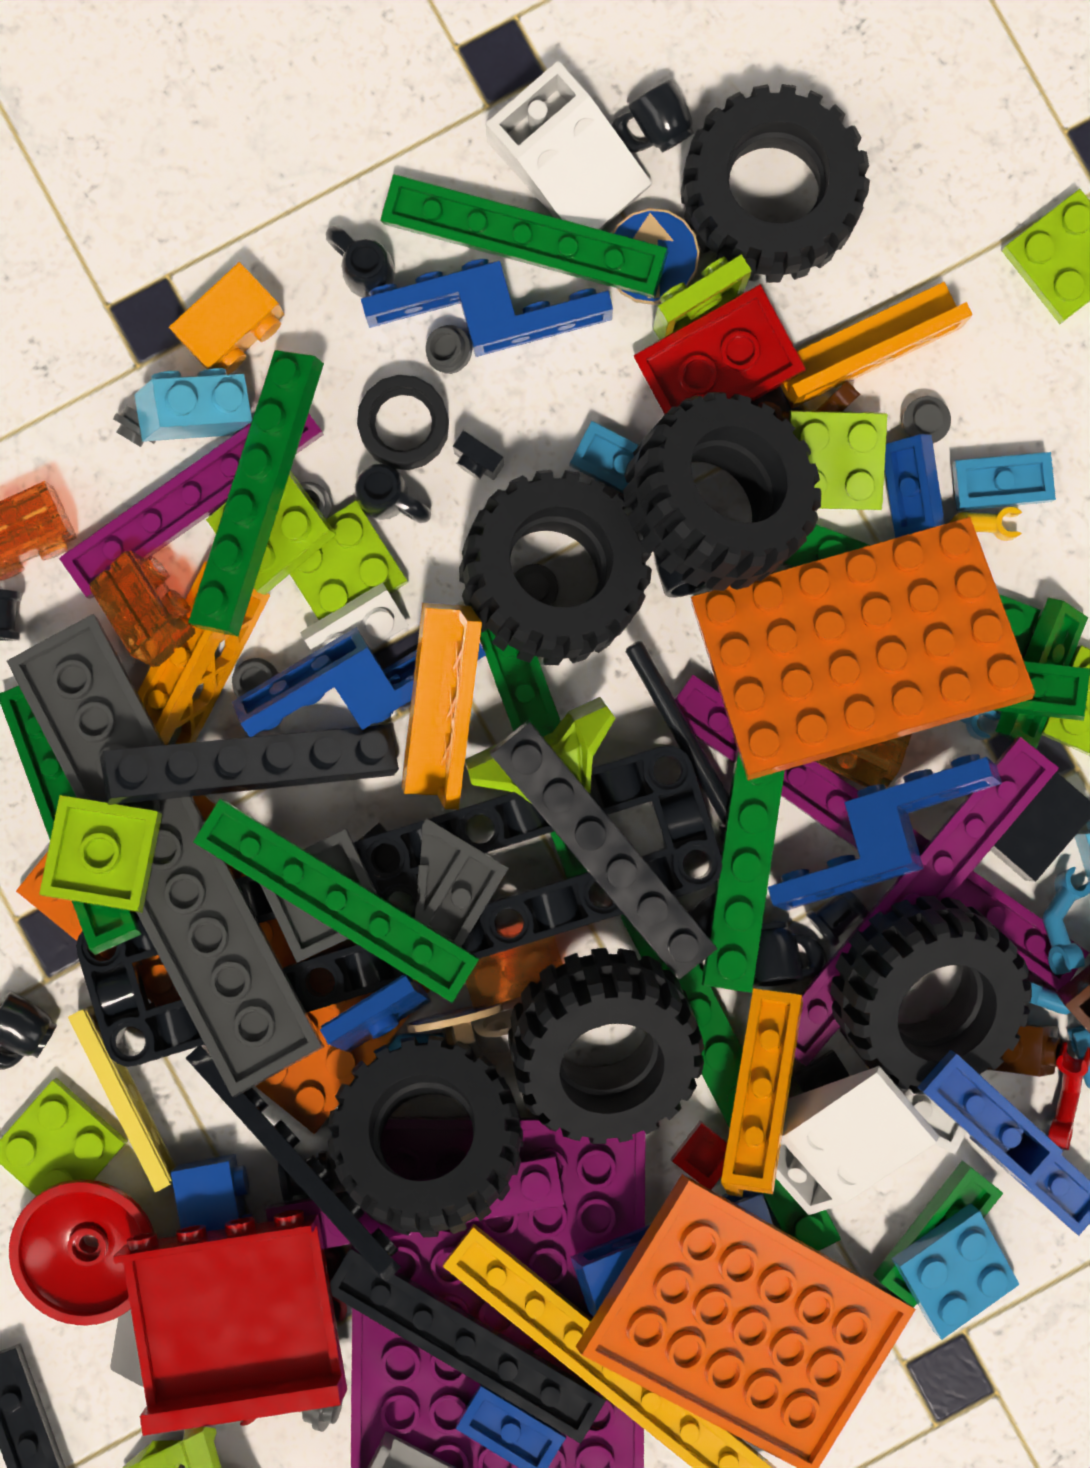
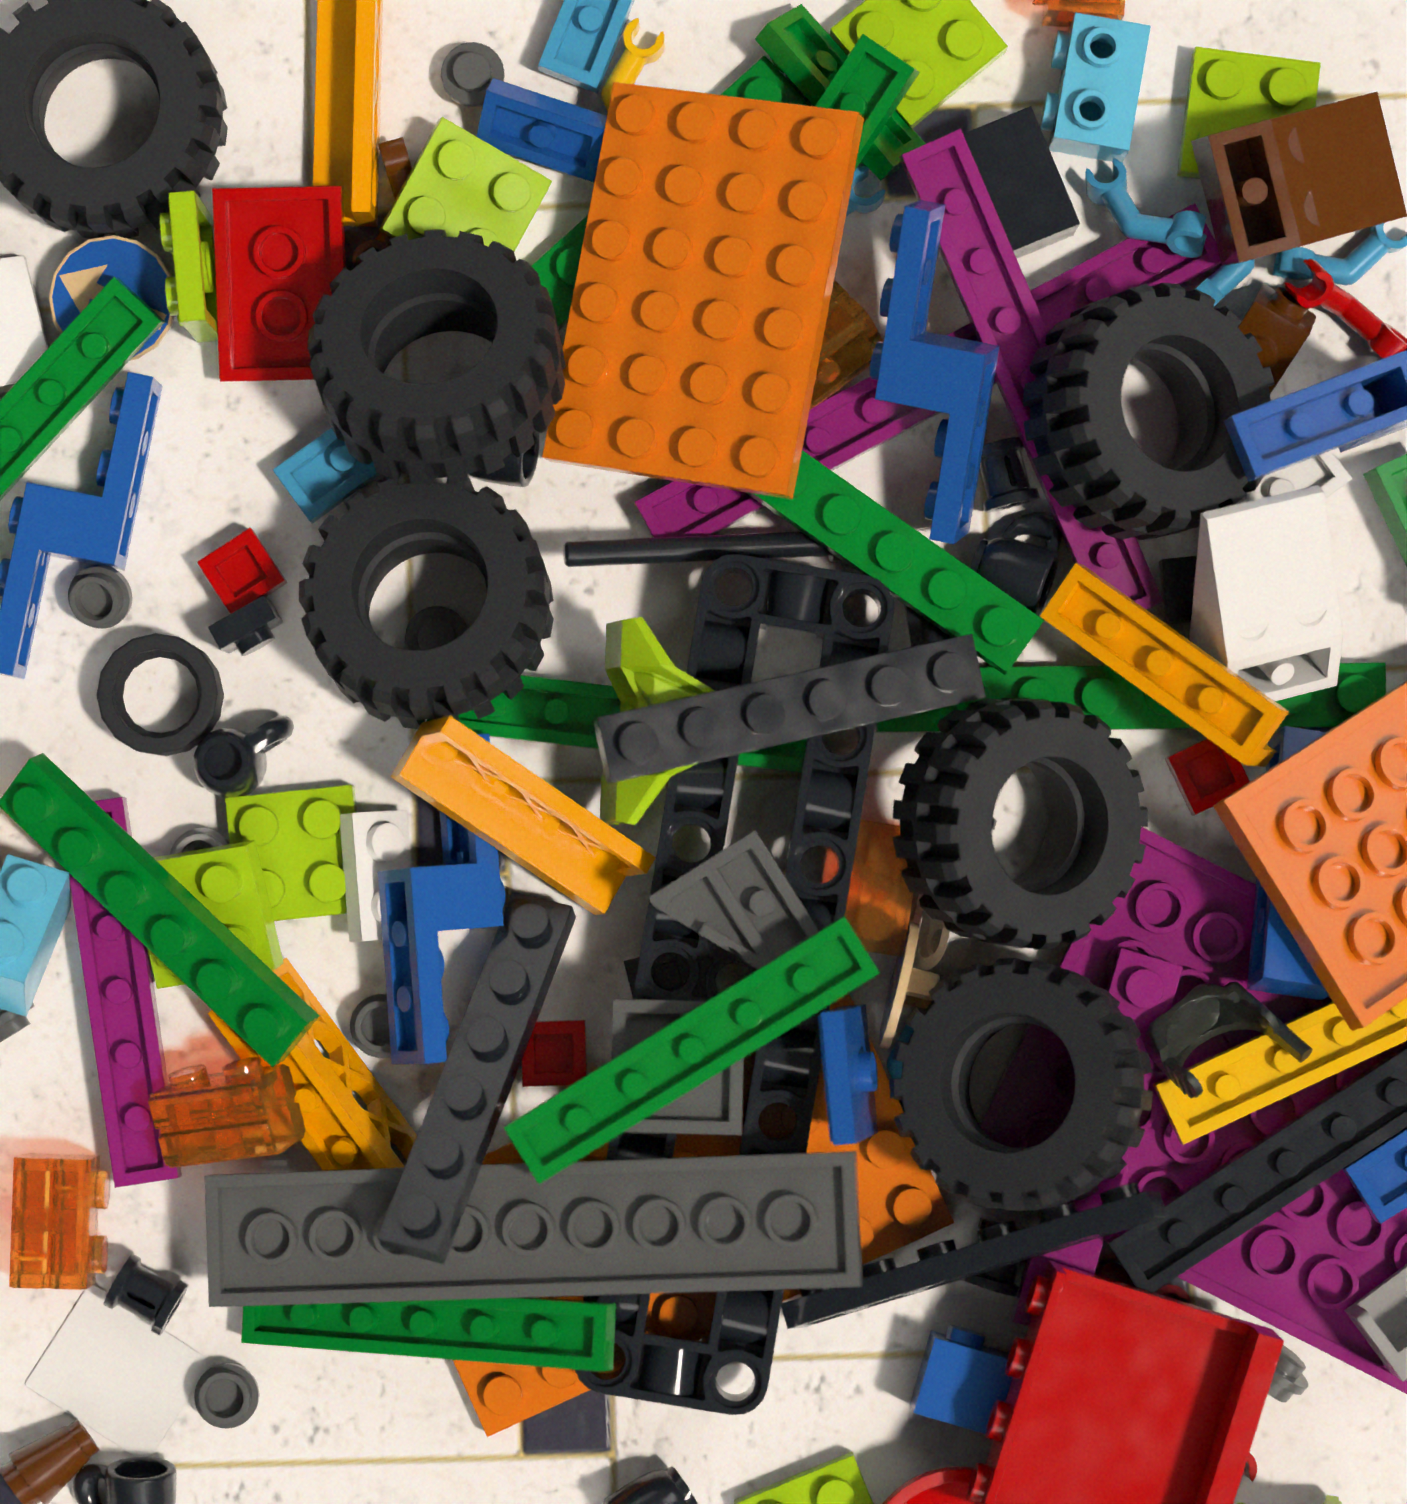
camera: 65 degrees left, 0 degrees up
lime plate [39,795,162,913] -> none
light yellow tile [68,1005,176,1192] -> none
none -> red plate [197,527,288,614]
none -> red plate [522,1020,587,1087]
none -> pearl dark grey helmet [1144,981,1313,1099]

